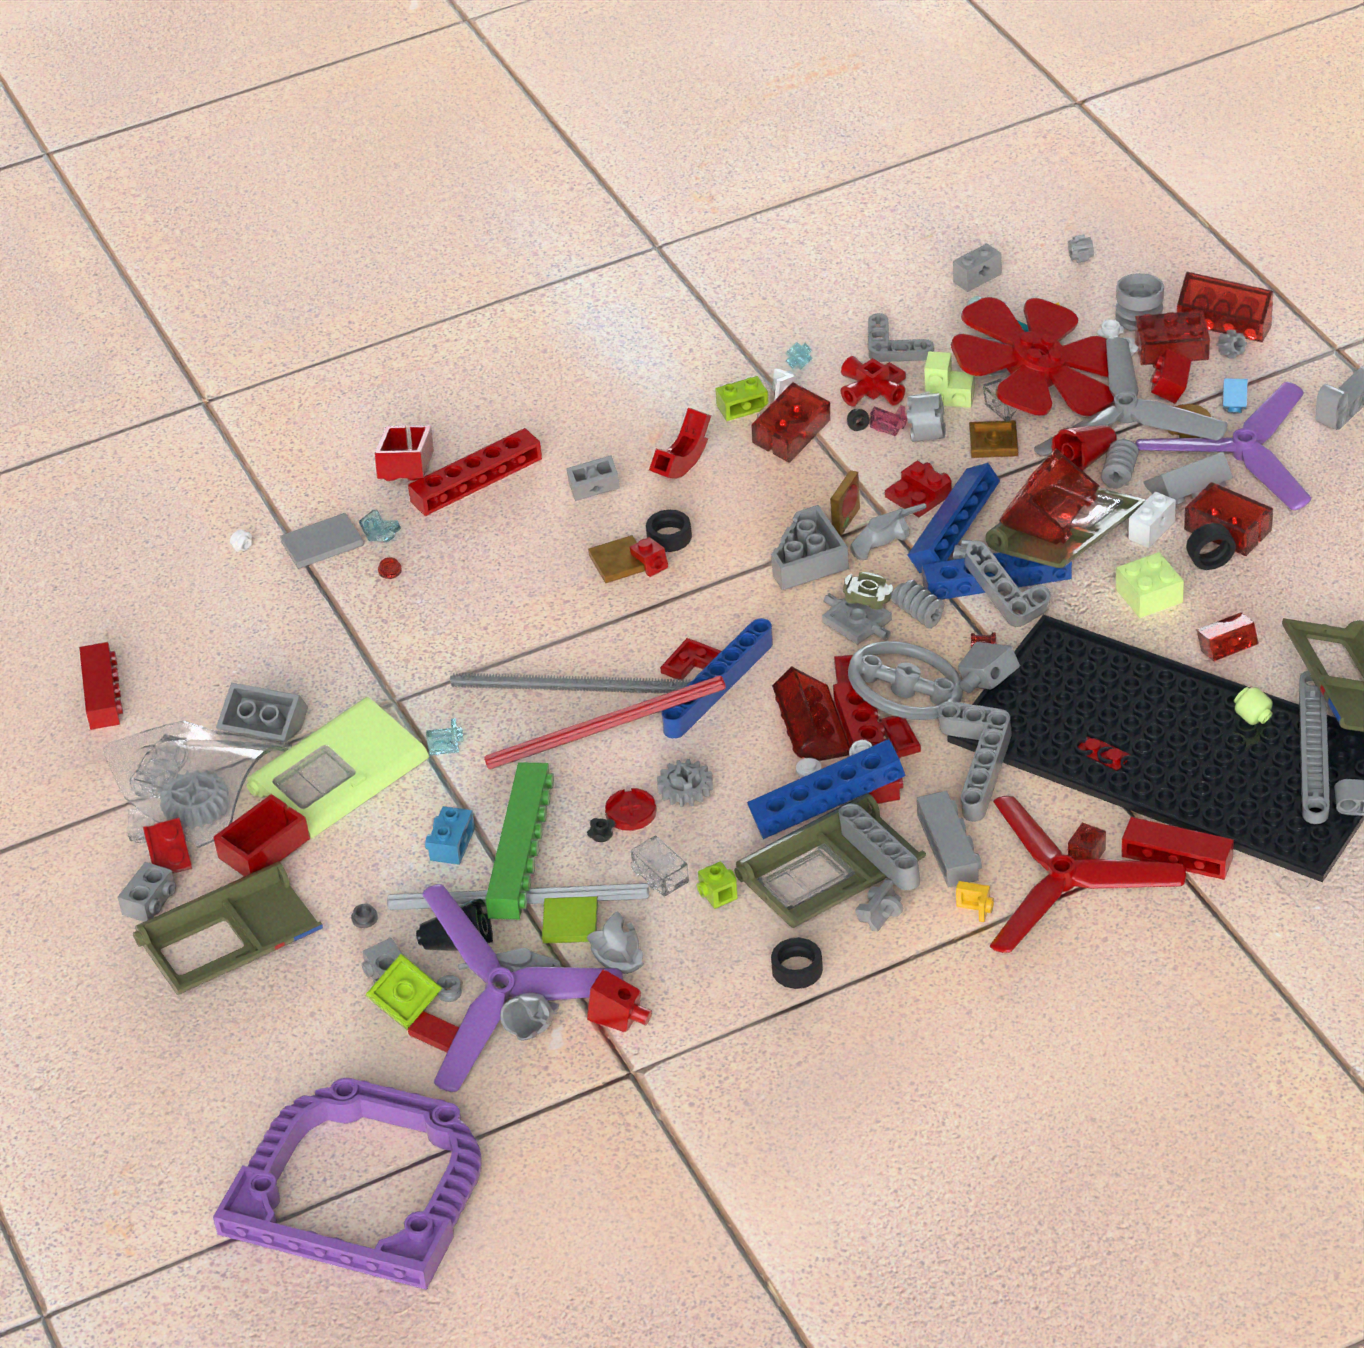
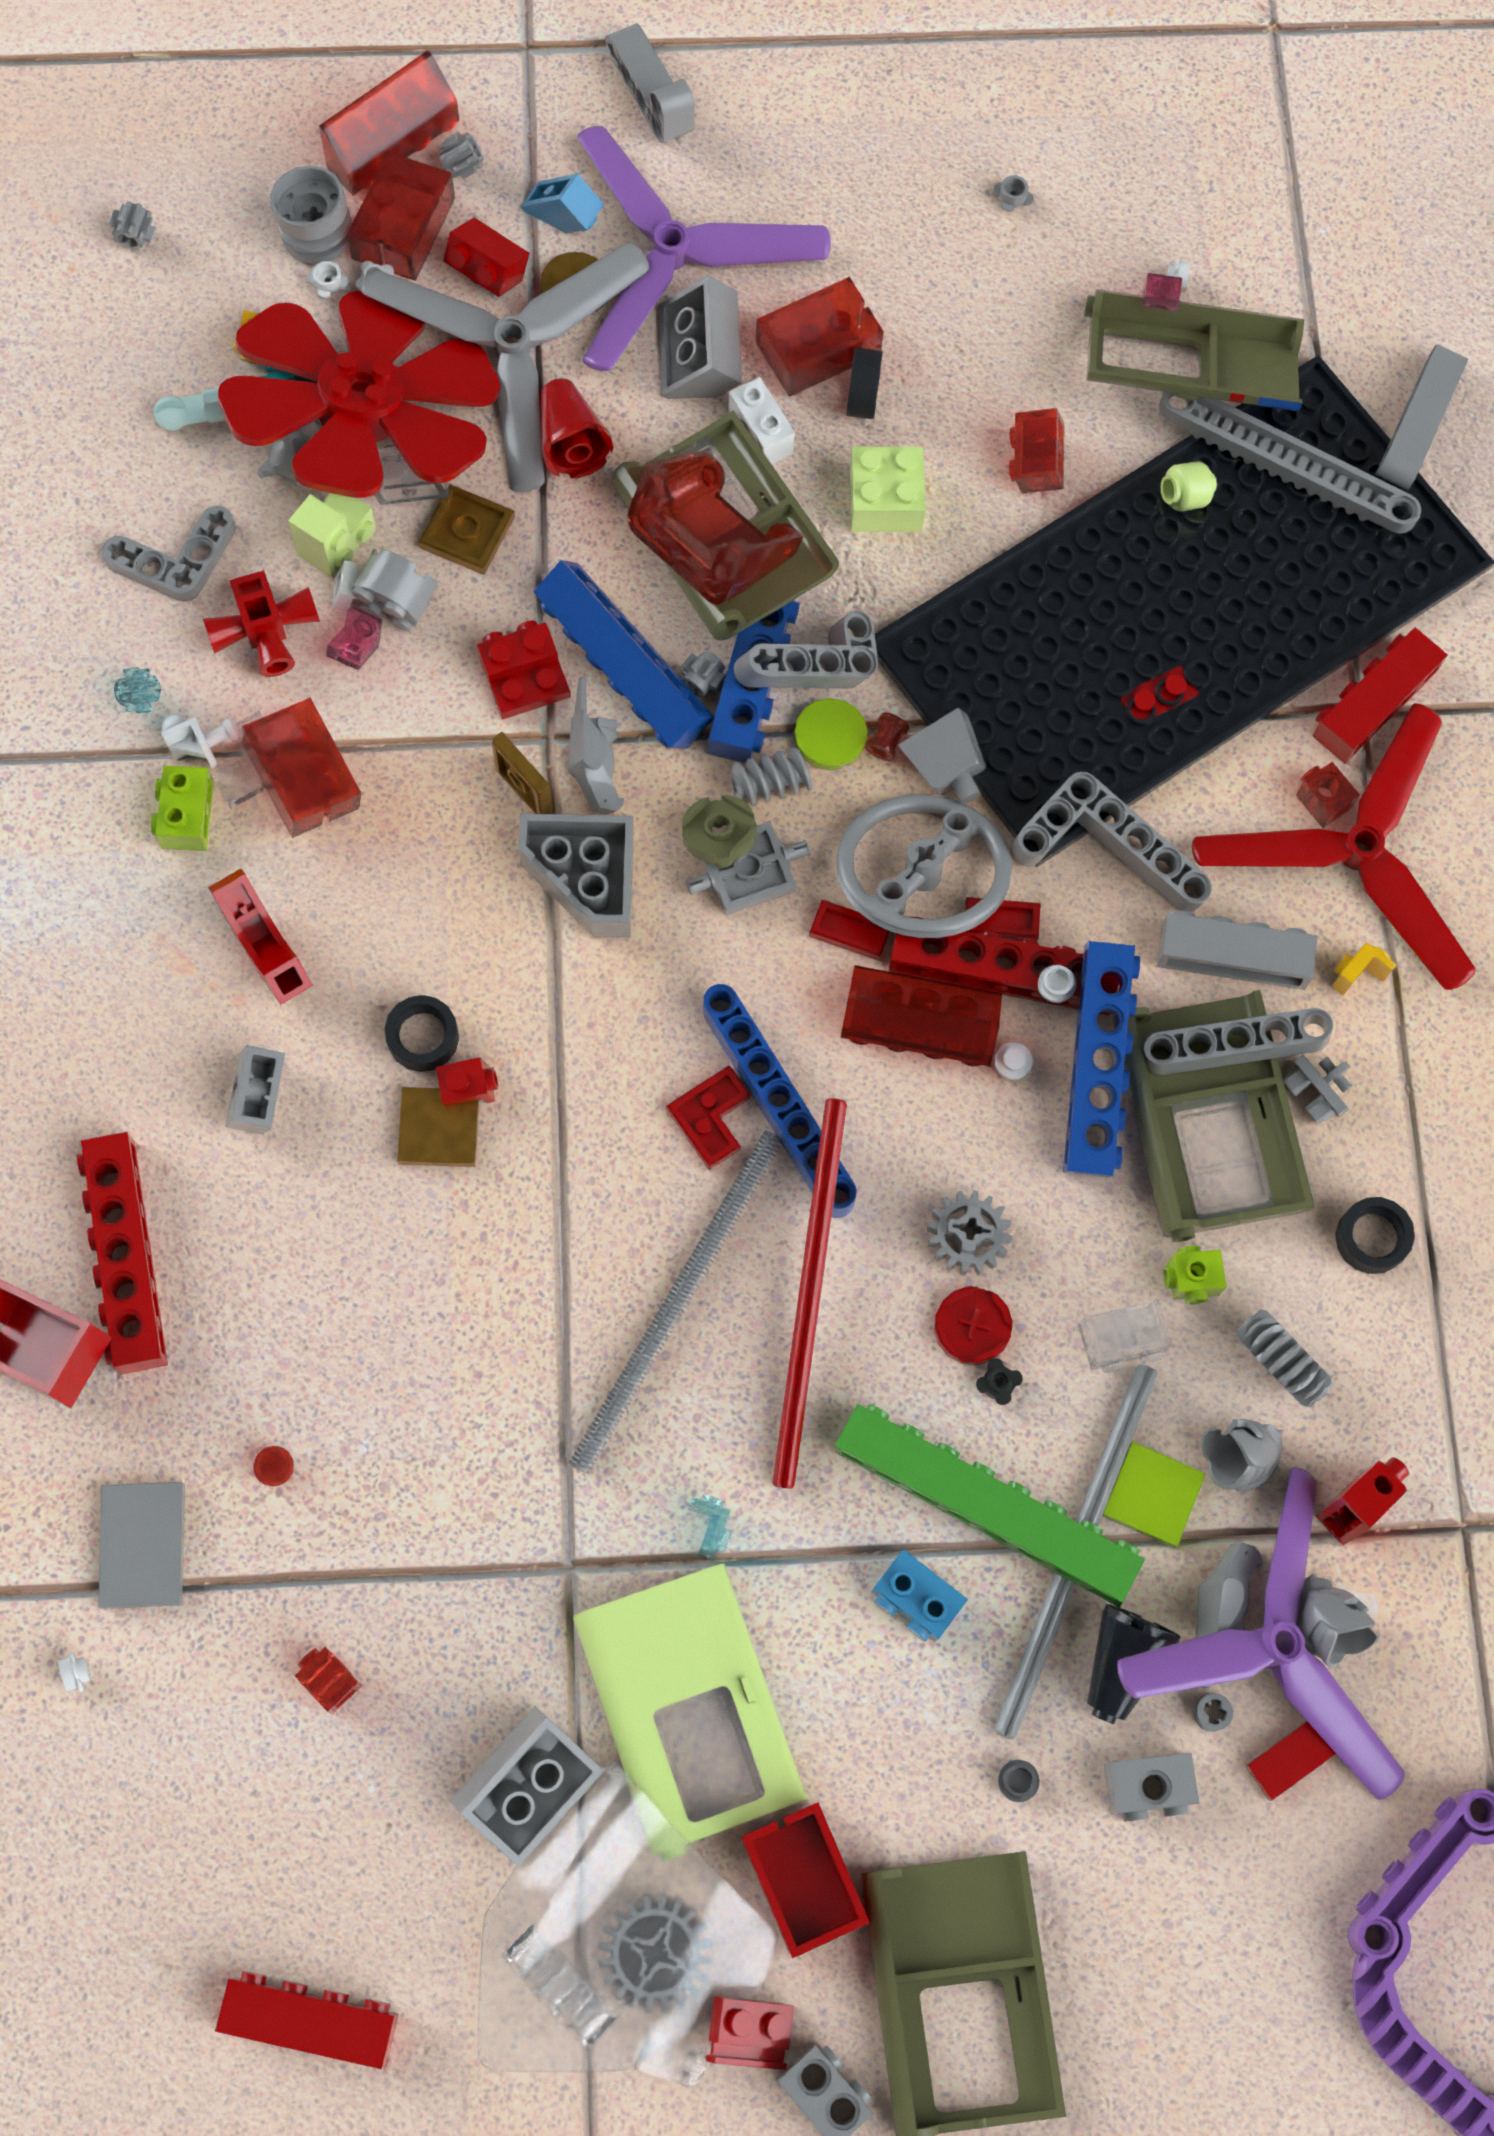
camera: 75 degrees left, 30 degrees up
clear light blue bracket [359,510,401,543] -> none
lime tile [365,954,442,1030] -> none
pearl dark grey plate [847,409,870,431] -> none
light grey brick [953,243,1001,292] -> none
light grey piece [1101,439,1139,489] -> none
none -> clear red brick [295,1647,363,1715]
none -> lime tile [794,698,868,770]
none -> light grey gear [1237,1309,1333,1407]

